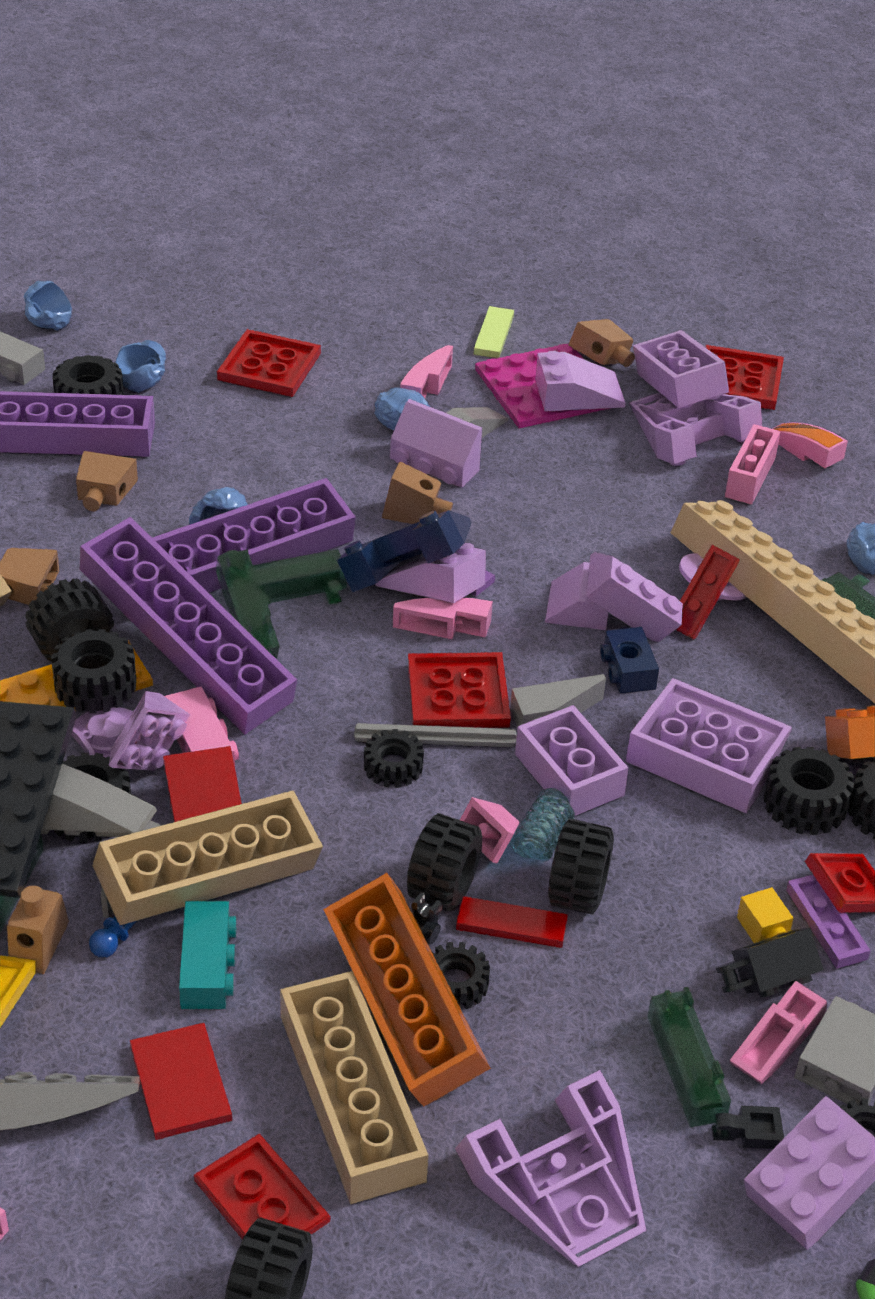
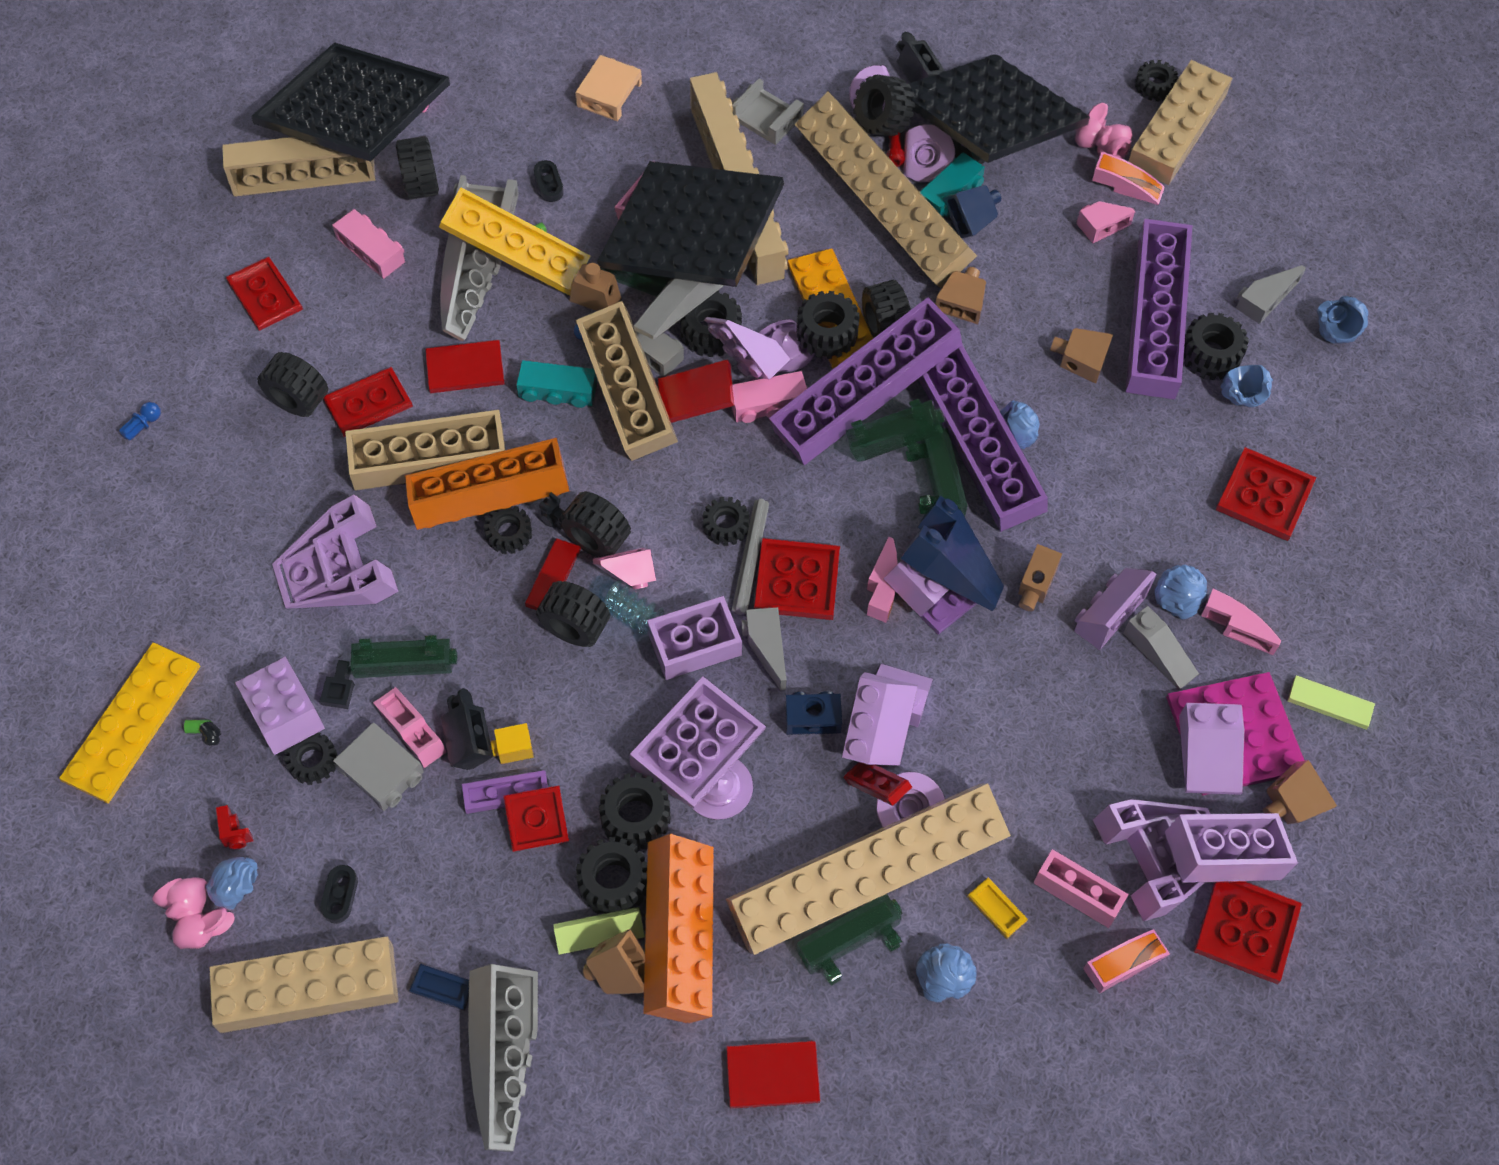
camera: 100 degrees right, 20 degrees up
none -> yellow tile [967,877,1028,939]

